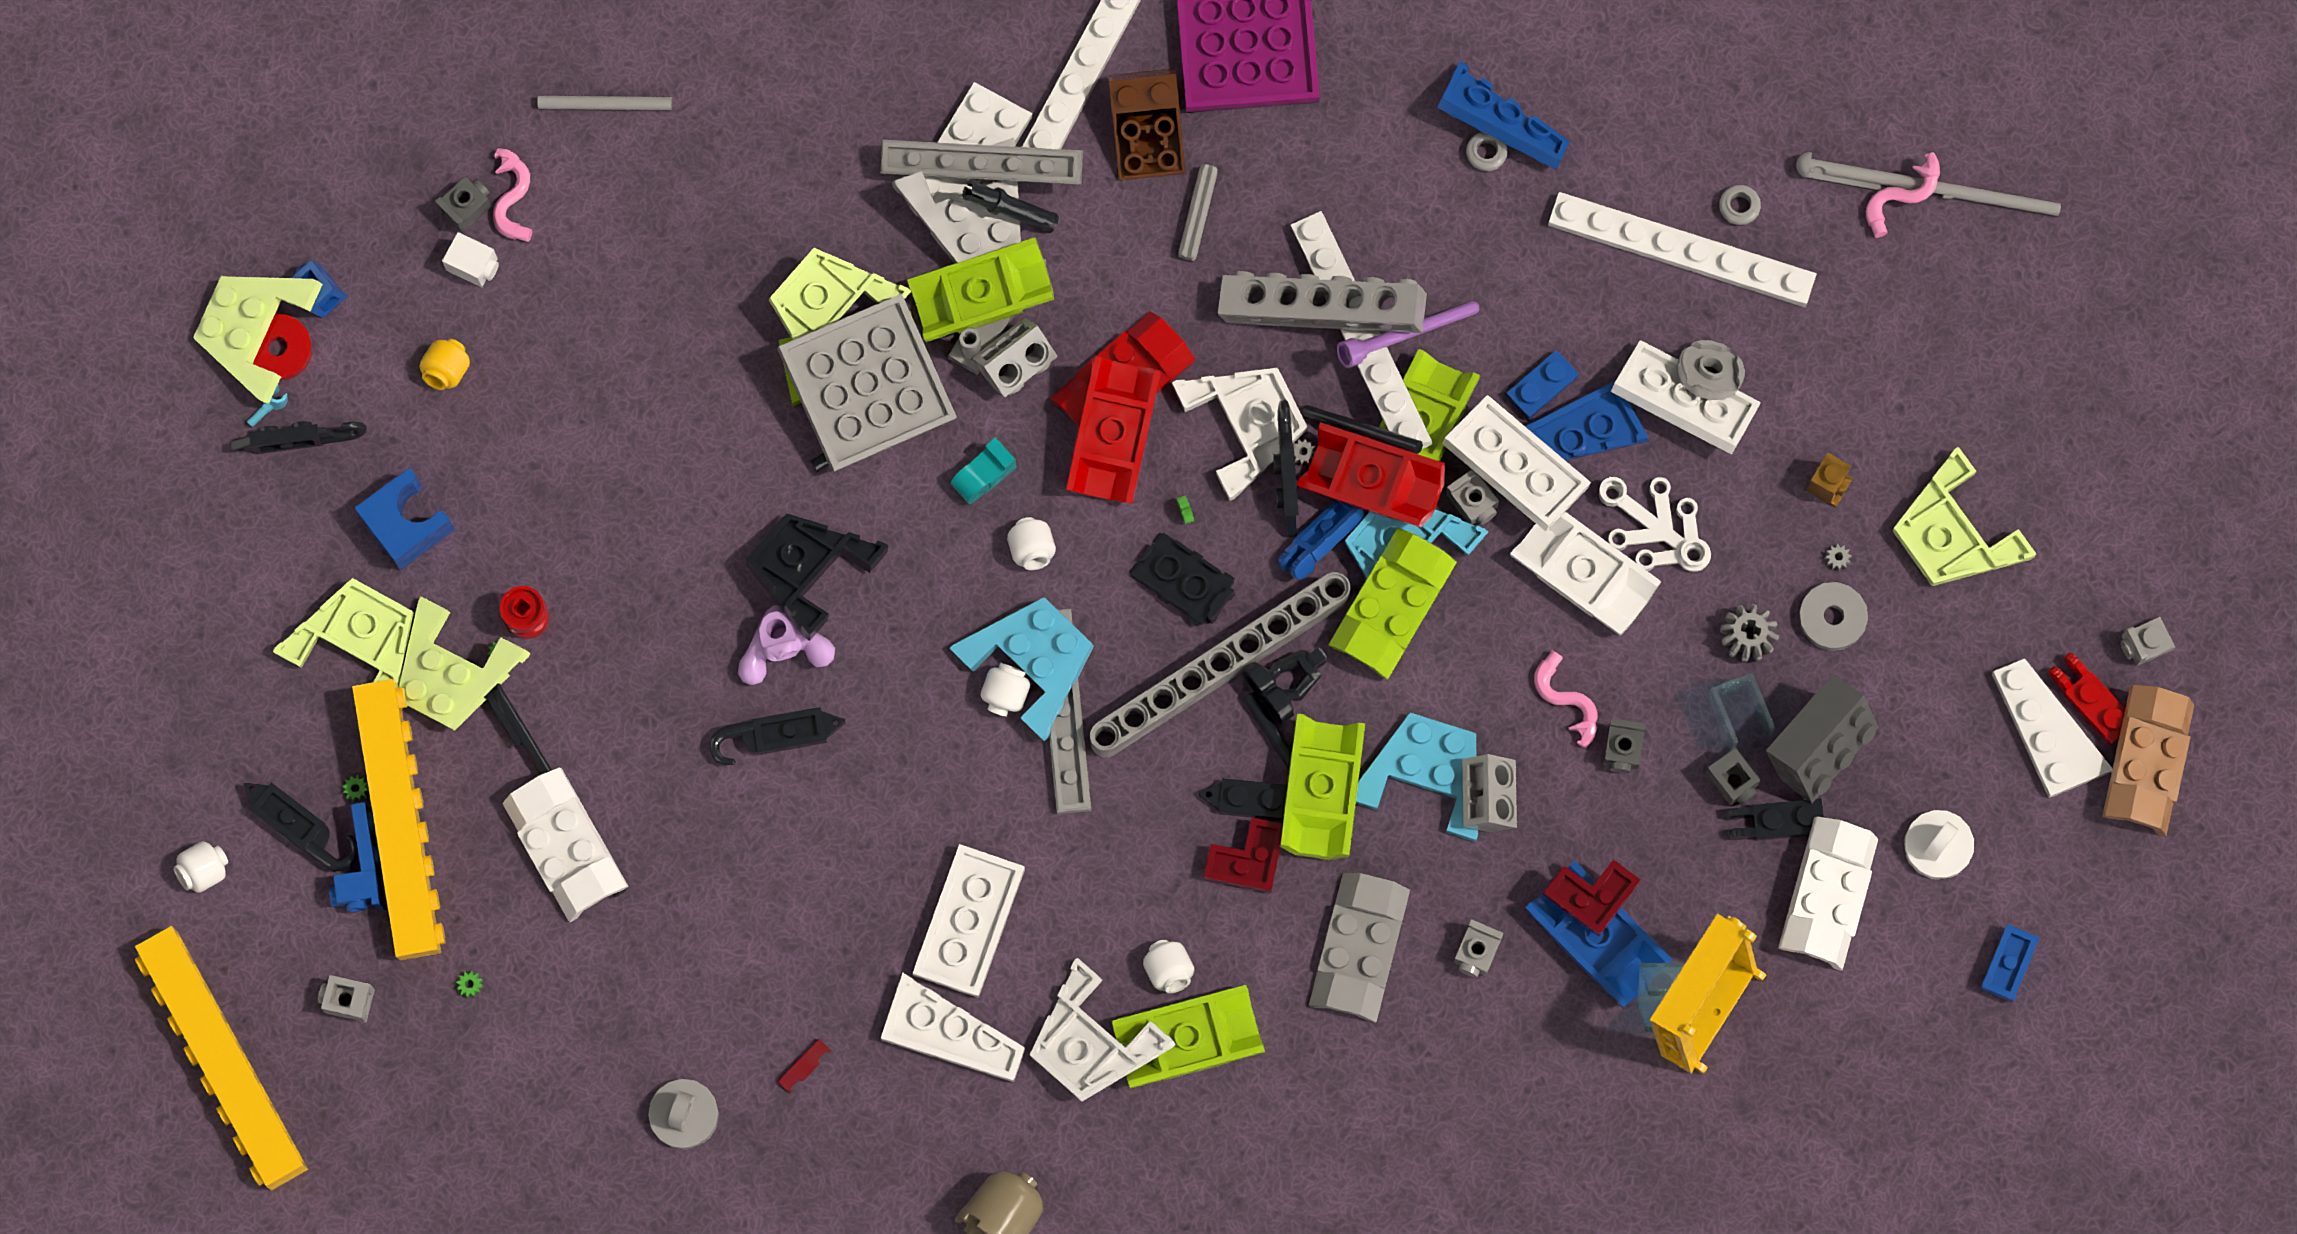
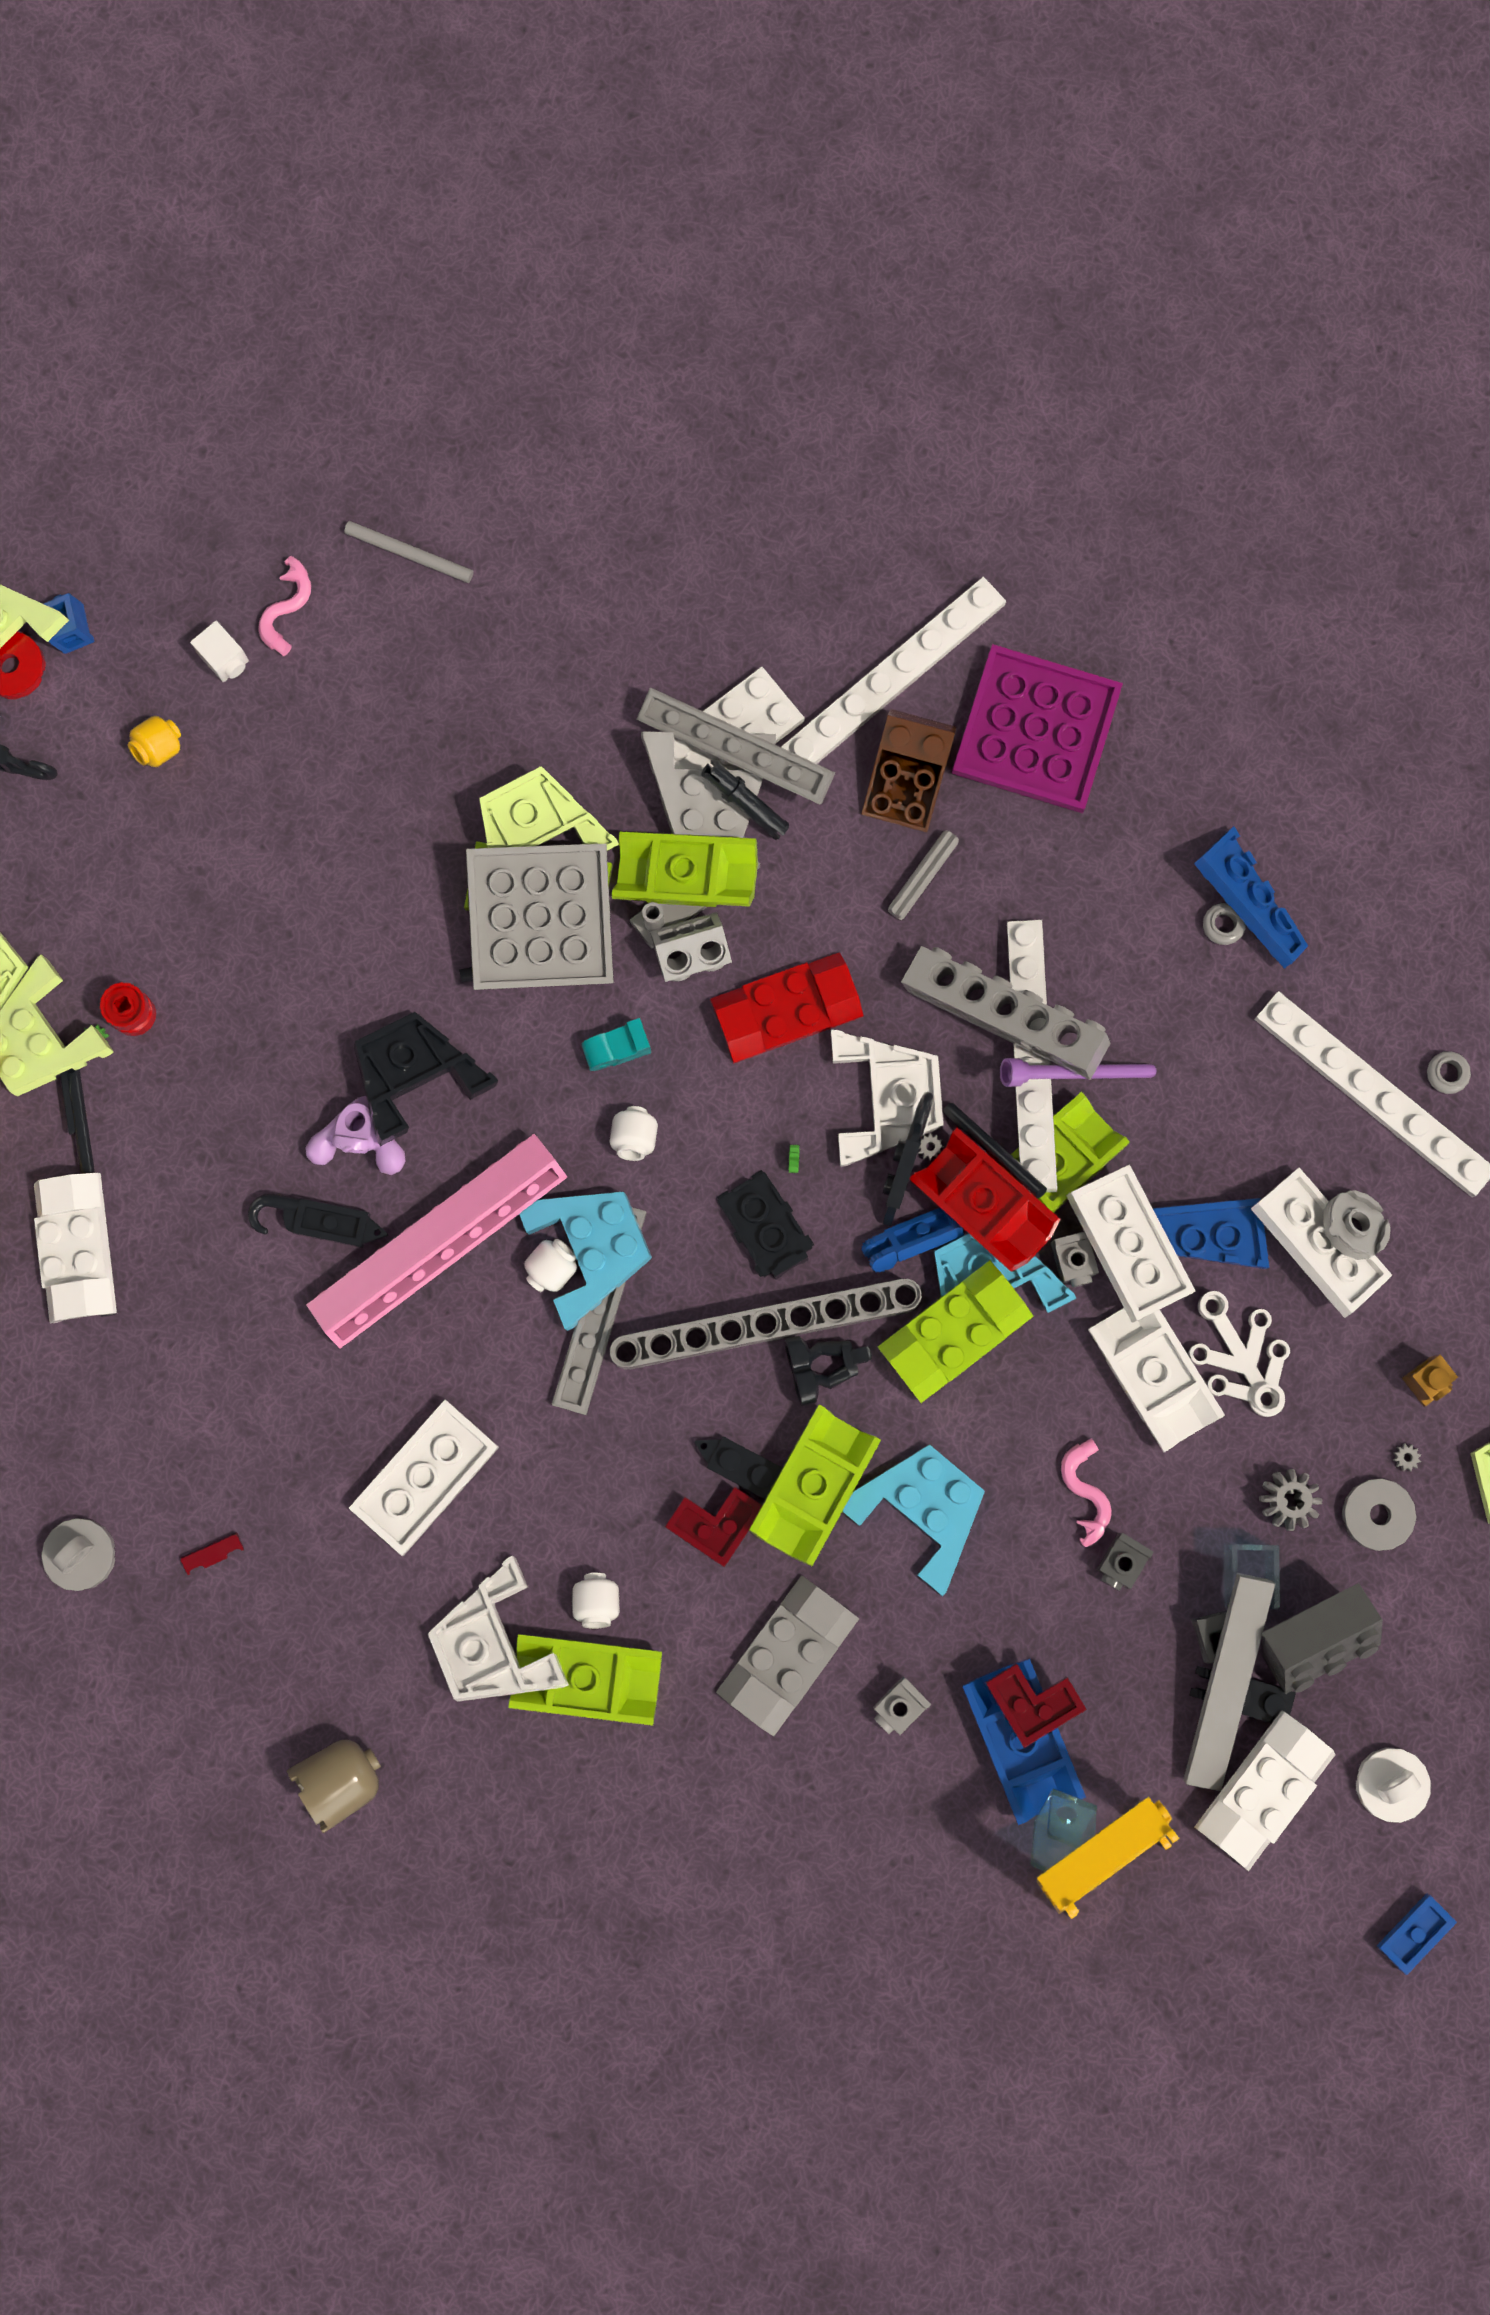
camera: 20 degrees right, 5 degrees up
blue piece [355,468,455,570] -> none
dark grey brick [435,176,491,234] -> none
white wing [881,973,1025,1082] -> none
red piece [1065,356,1161,504] -> none
black bar [1242,692,1292,770] -> none
light grey brick [1462,754,1517,832] -> none
blue plate [1506,350,1579,421] -> none
none -> bright pink brick [307,1134,567,1349]
none -> light grey tile [1183,1573,1275,1791]

